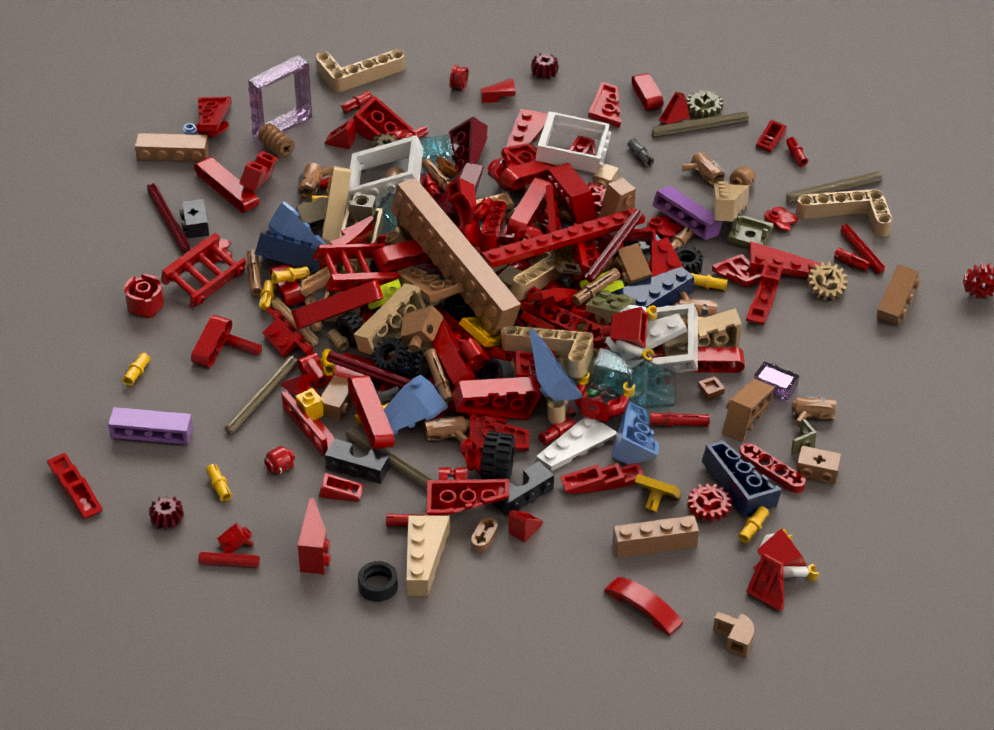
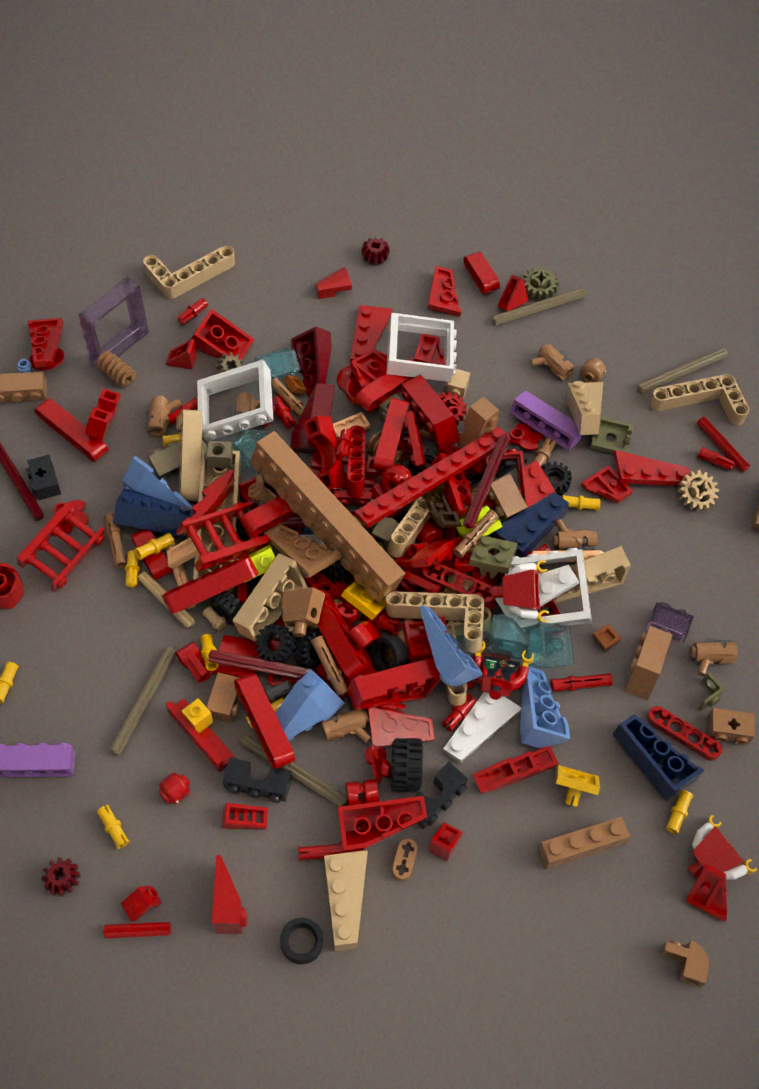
camera: 10 degrees left, 15 degrees up
red beam [191,314,232,368] -> none
red axle [224,334,263,355] -> none
red bracket [262,307,314,358] -> none
red slope [281,374,322,397] -> none
red axle [397,126,428,140] -> none
red wheel [449,65,469,90] -> none
red slope [604,577,683,636] -> none
dark grey pin [627,138,654,167] -> none
red gear [687,483,732,523] -> none
red beam [693,347,745,373] -> none
red slope [746,262,783,325] -> none
red slope [756,120,787,152] -> none
red plate [764,206,798,231] -> none
red axle [786,137,808,167] -> none

